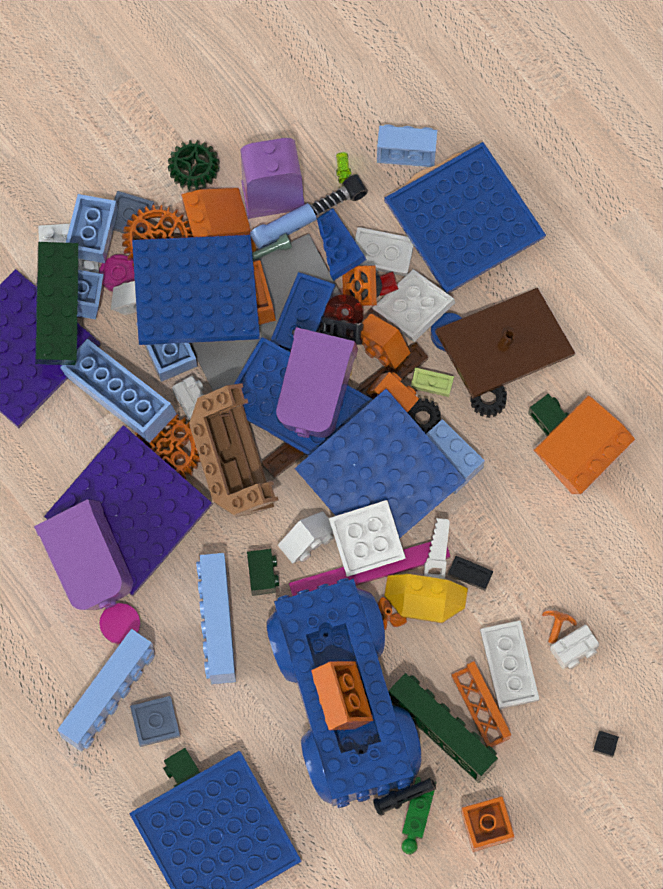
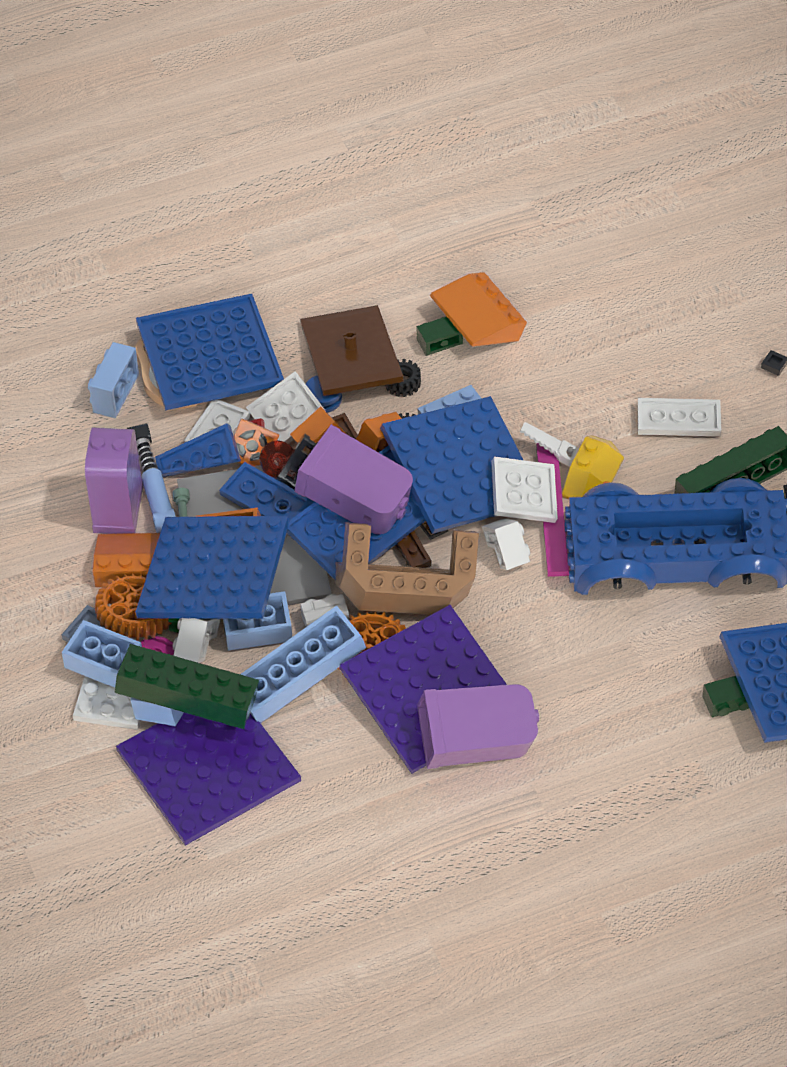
camera: 75 degrees left, 20 degrees down
light blue brick [57,629,155,752] -> none
dark pink tile [99,603,141,644] -> none
sand blue plate [130,696,180,747] -> none
dark green gear [168,140,220,191] -> none
light blue brick [196,553,236,685] -> none
dark green brick [247,549,279,596] -> none
orange brick [311,661,373,730] -> none
yellowish green plate [411,368,454,397] -> none
black plate [448,556,493,591] -> none
orange fence [451,661,511,747] -> none
orange plant [542,610,577,644] -> none
white brick [550,624,599,669] -> none

